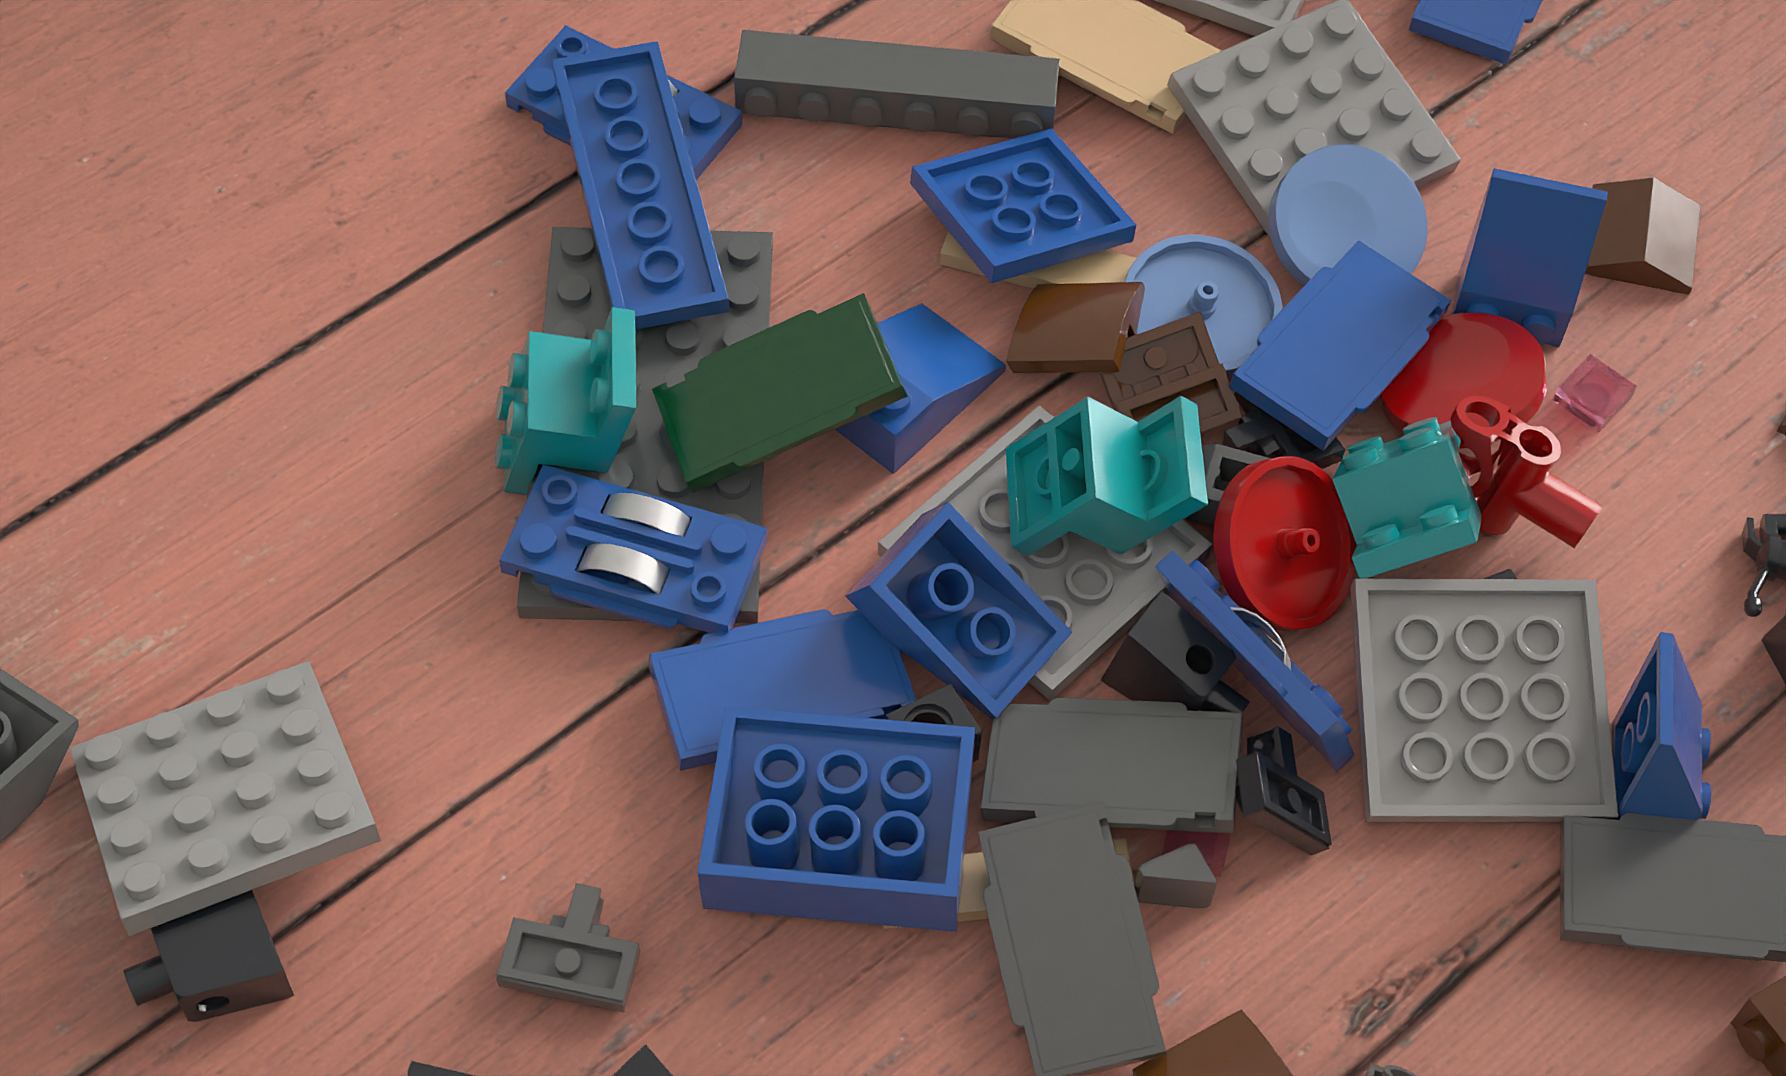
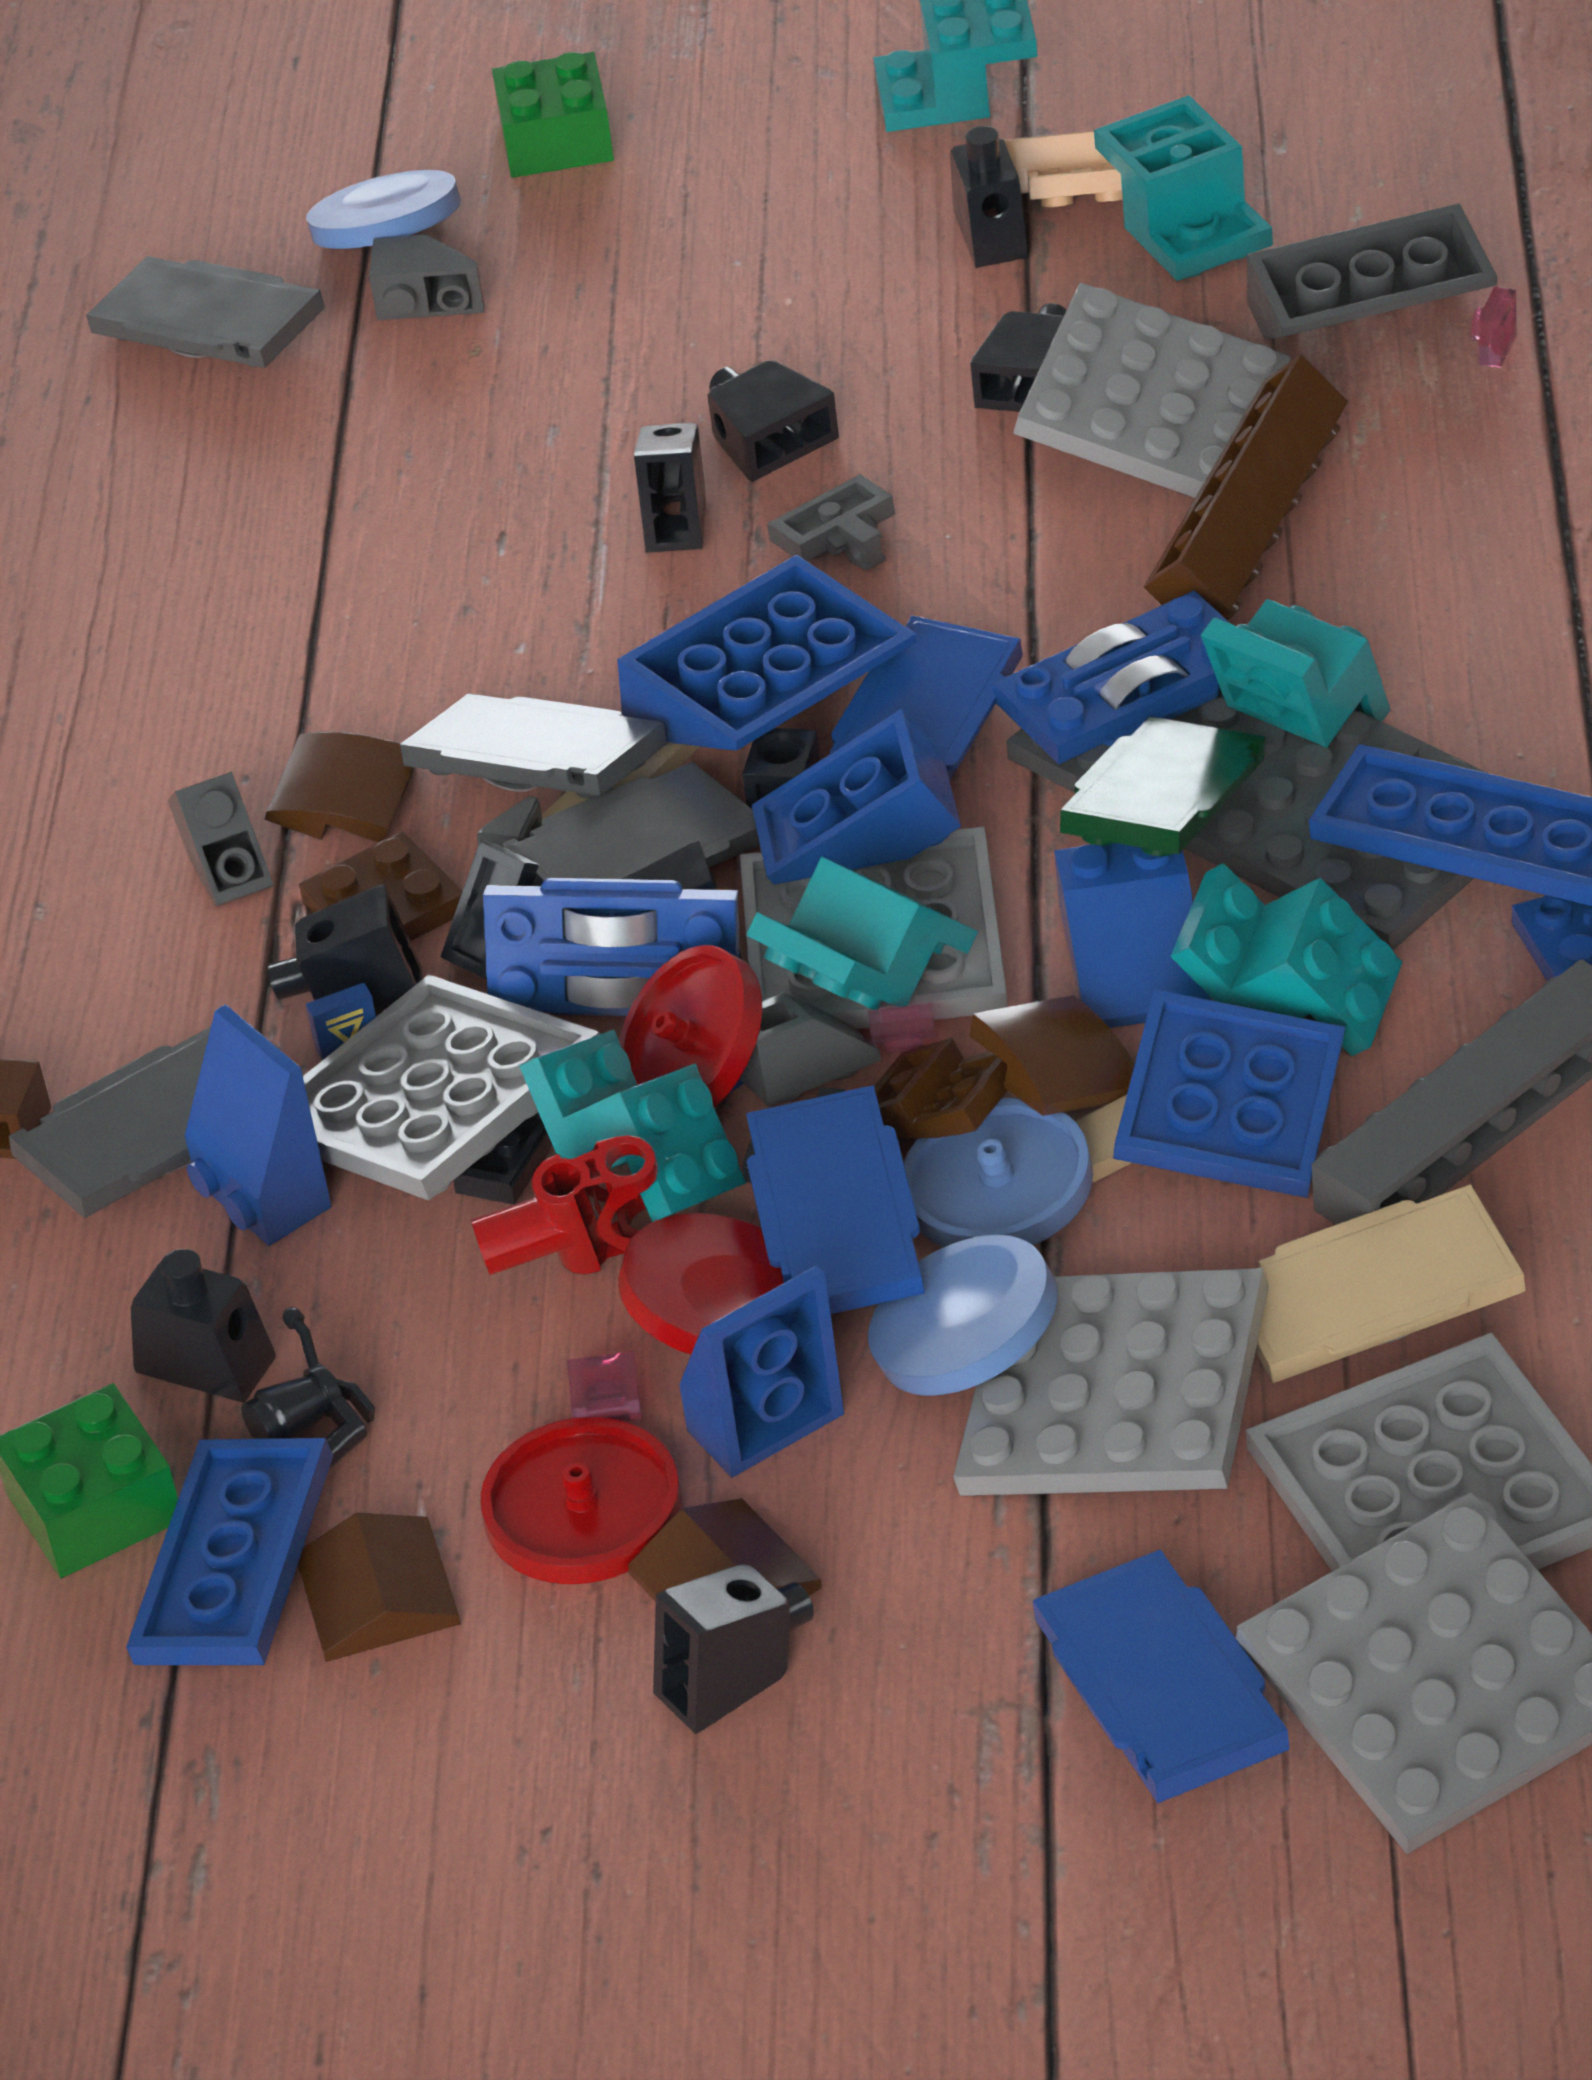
camera: 140 degrees right, 15 degrees down
none -> black torso [268,884,423,1017]
none -> reddish brown plate [299,831,462,941]
none -> blue tile [306,983,376,1060]
none -> red piece [480,1417,682,1584]
none -> black torso [653,1564,814,1734]
none -> reddish brown brick [1143,354,1348,621]
none -> teal bracket [1170,863,1403,1056]

